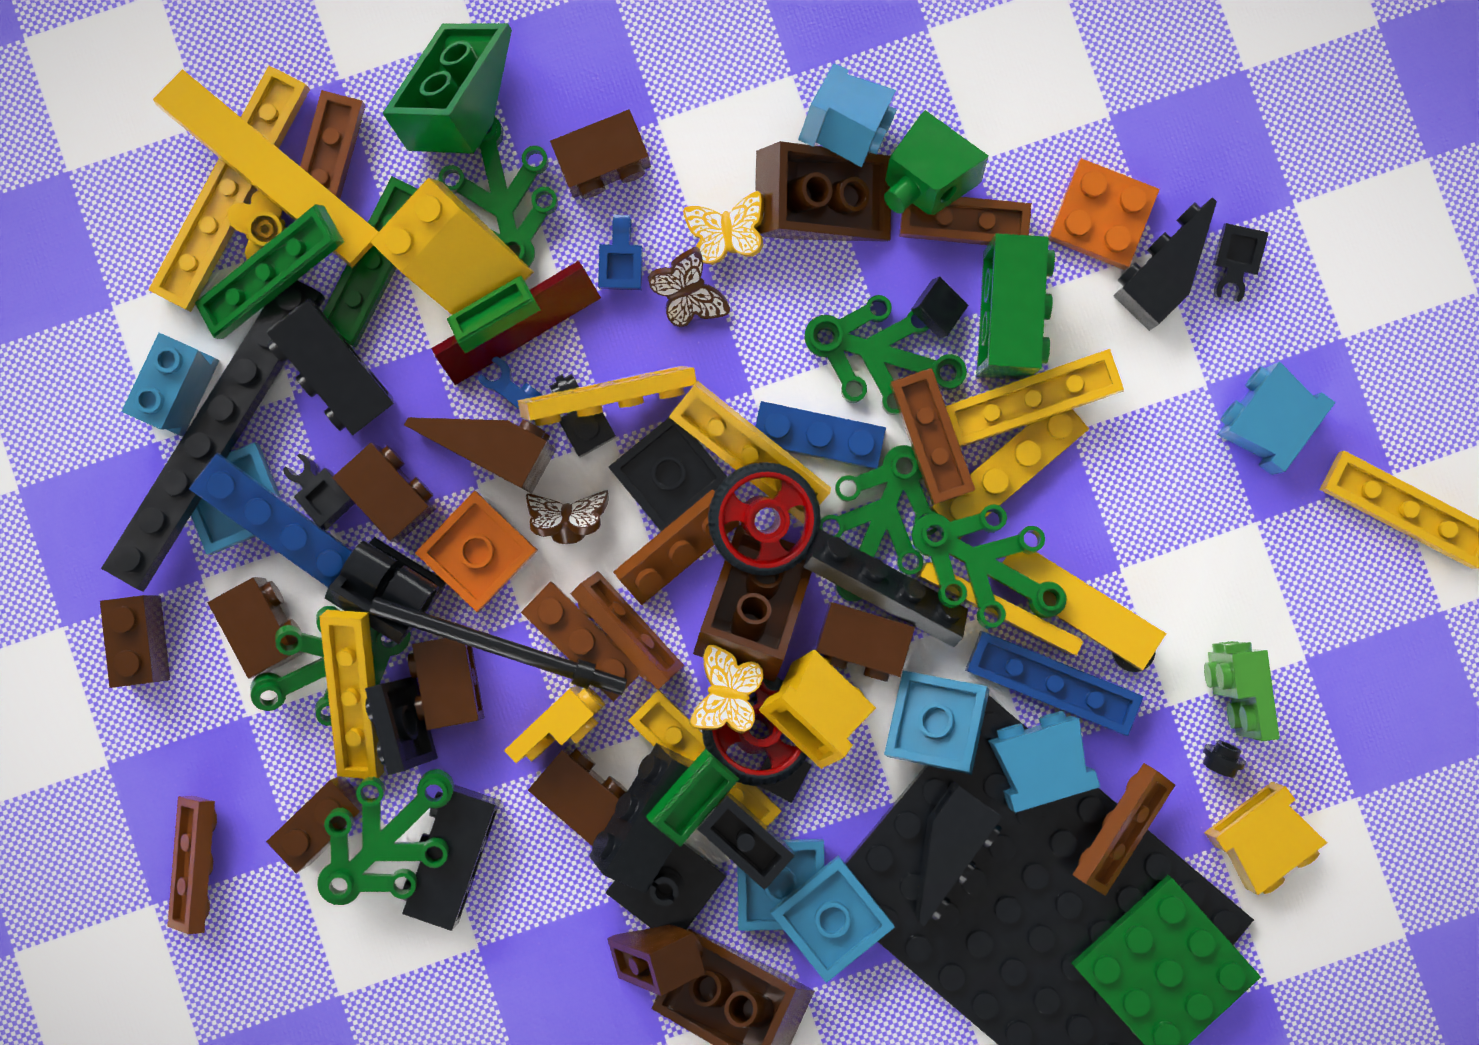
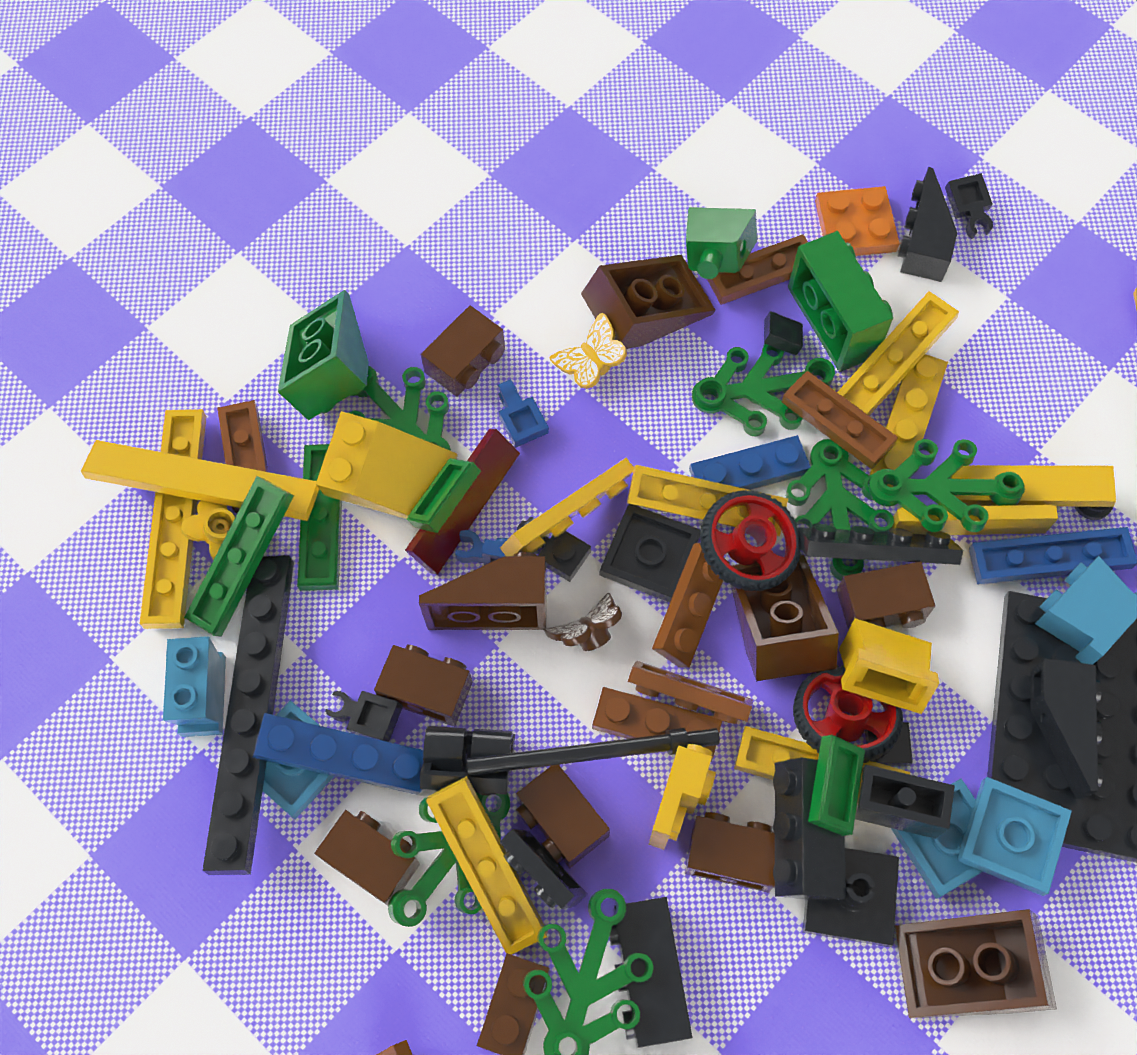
camera: 25 degrees left, 20 degrees down
reddish brown brick [100,595,170,688] -> none
black brick [266,297,394,435] -> none
orange plate [415,490,538,612] -> none
reddish brown slope [607,924,705,996] -> none
reddish brown animal [648,247,730,327] -> none
animal [689,645,763,733] -> none
dark azure hips [798,63,897,167] -> none
dark azure plate [884,670,990,775] -> none
dark azure hips [1217,361,1336,475] -> none

